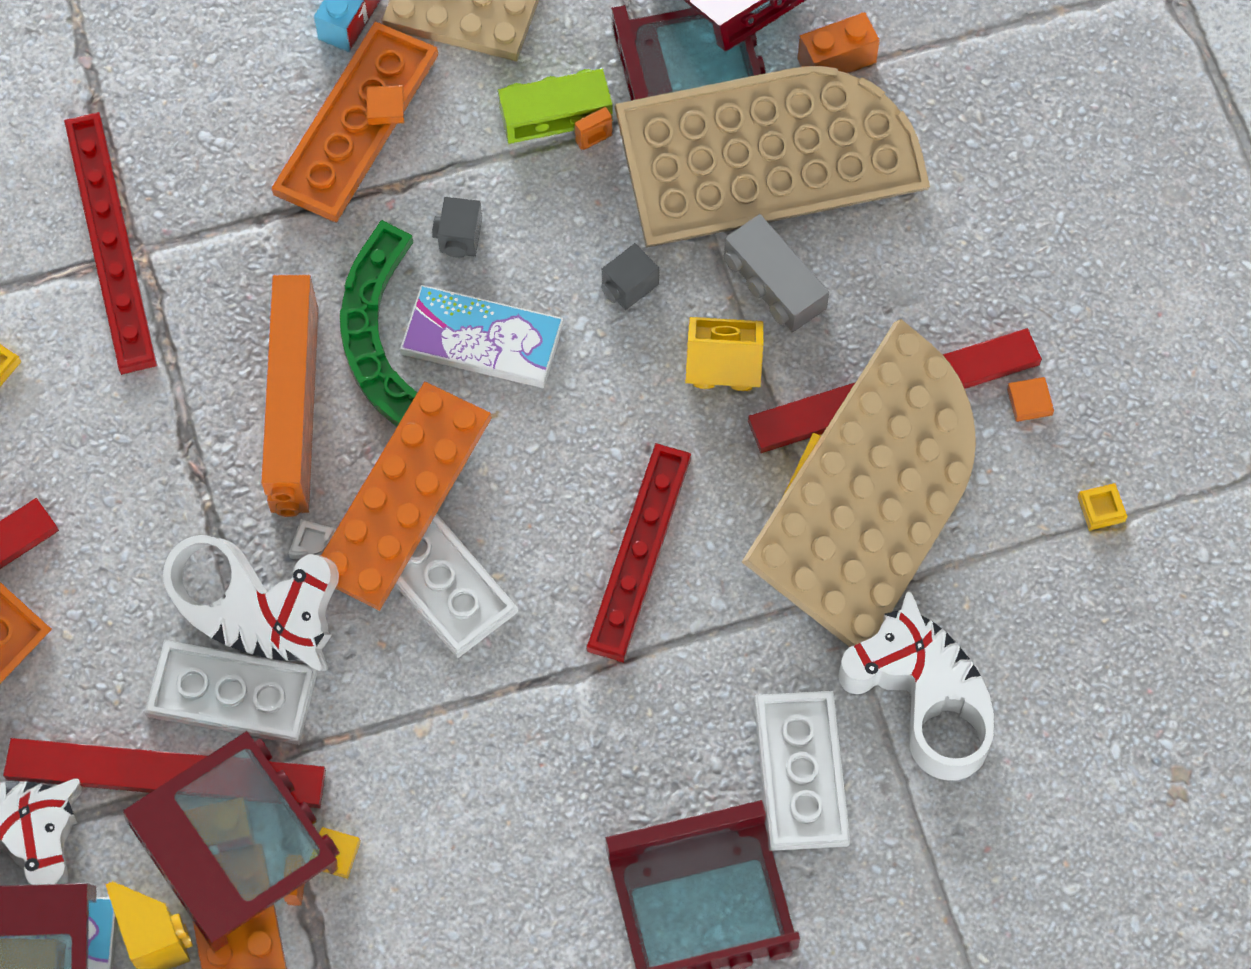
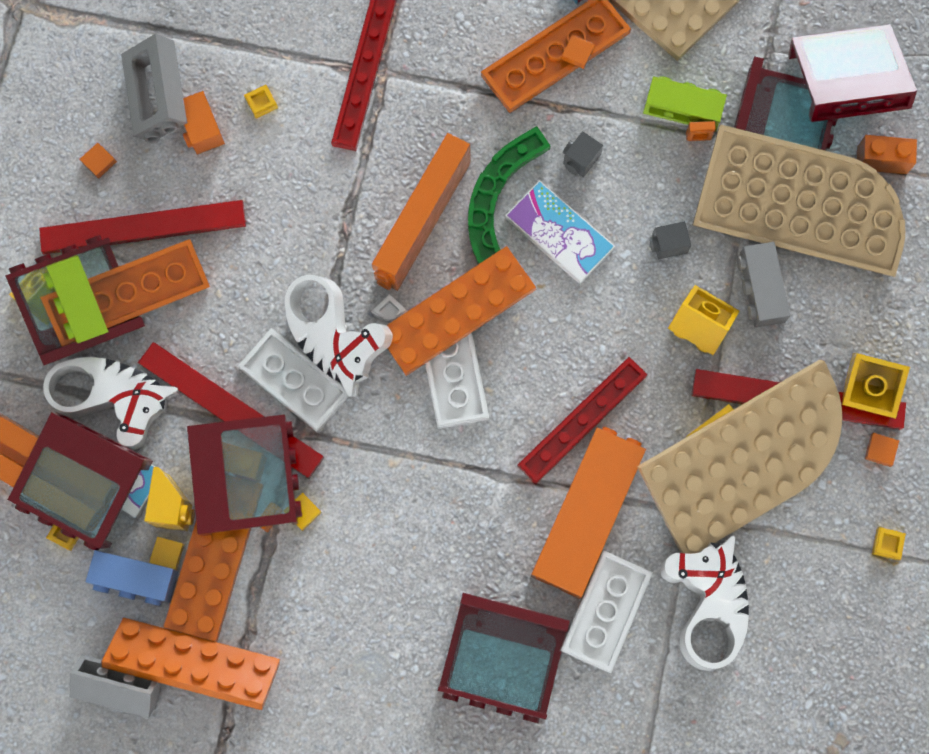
camera: 30 degrees right, 10 degrees up
none -> orange brick [530,427,646,599]
none -> yellow slope [842,353,910,419]

